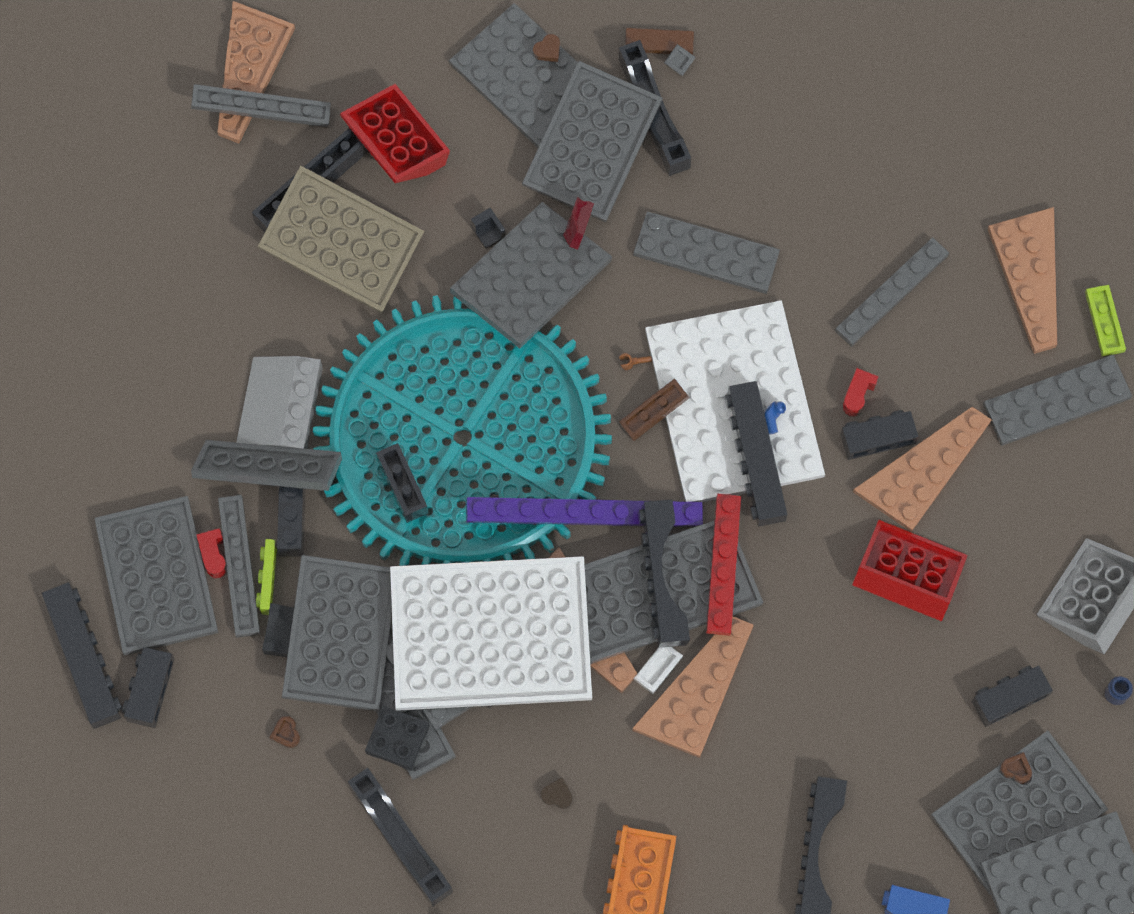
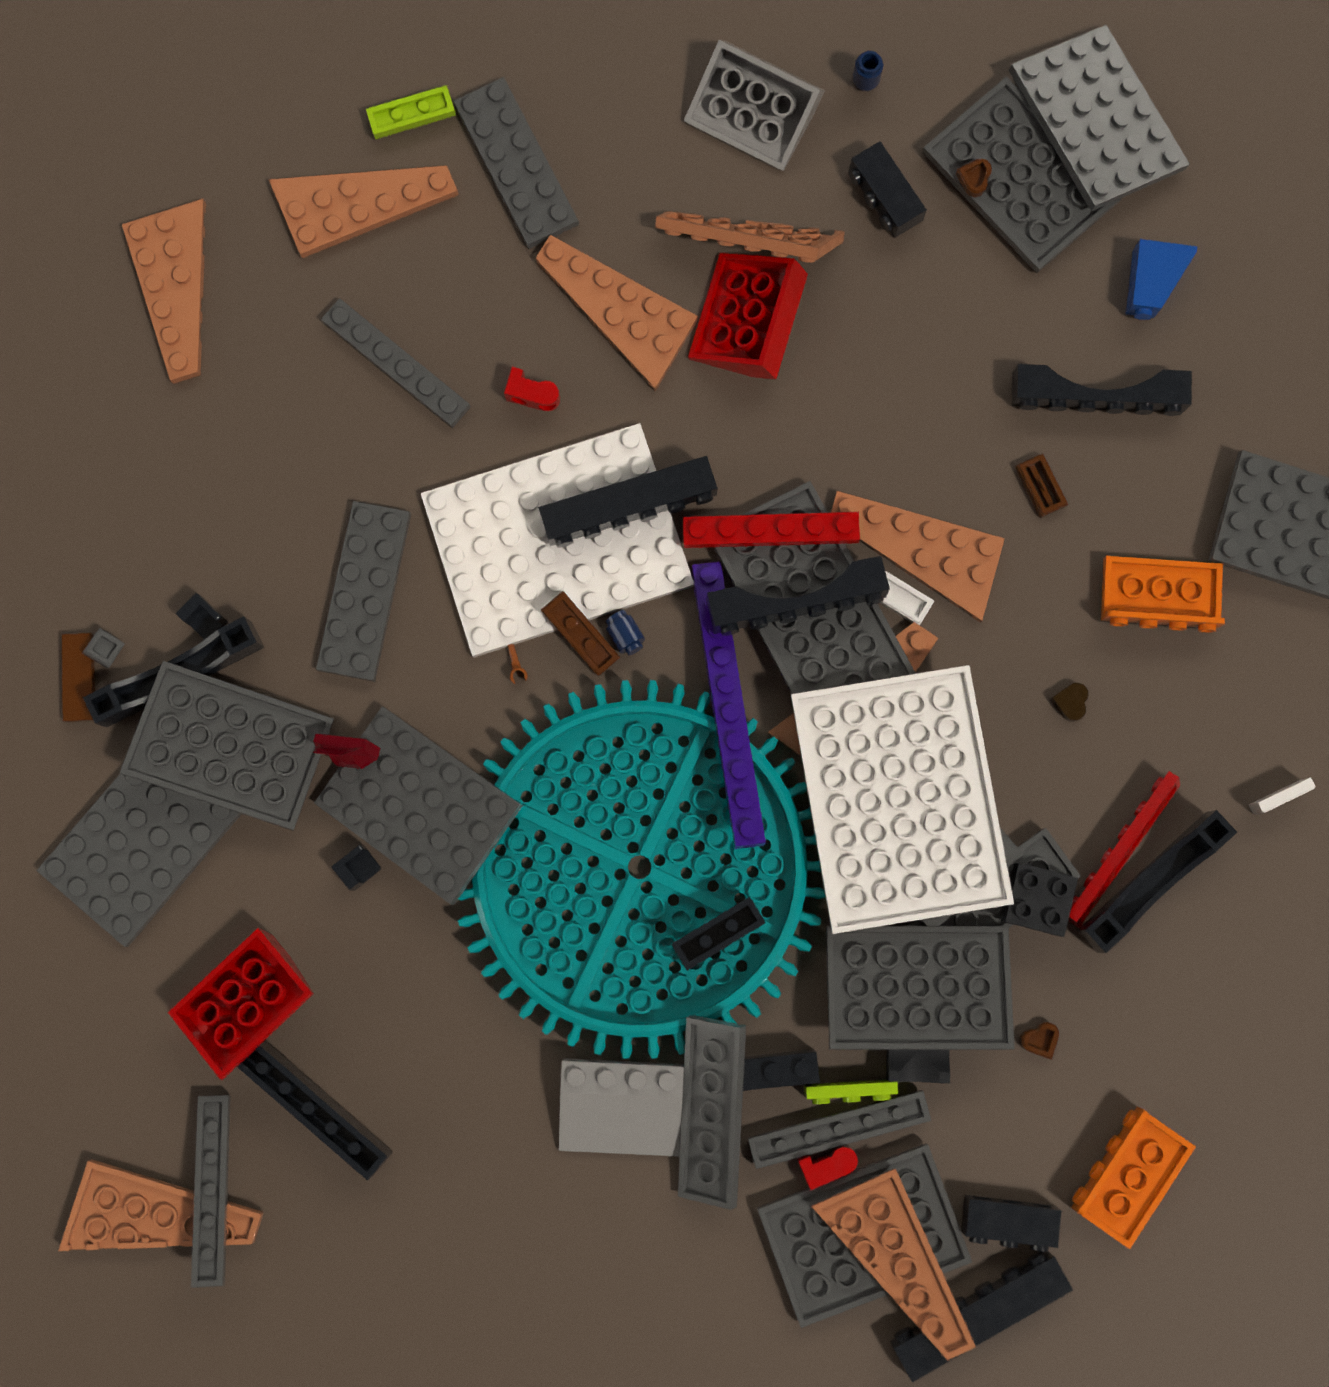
camera: 95 degrees left, 10 degrees up
dark tan plate [257,165,424,313] -> none
reddish brown tile [533,34,560,62] -> none
blue arm [764,401,786,435] -> none
black brick [840,410,919,460] -> none
none -> nougat wing [122,199,206,384]
none -> black panel [175,593,228,640]
none -> dark blue brick [605,610,645,655]
none -> nougat wing [655,211,845,263]
none -> nougat wing [811,1168,976,1360]
none -> reddish brown tile [1015,453,1068,518]
none -> red plate [1068,771,1180,928]
none -> orange bracket [1071,1107,1196,1249]

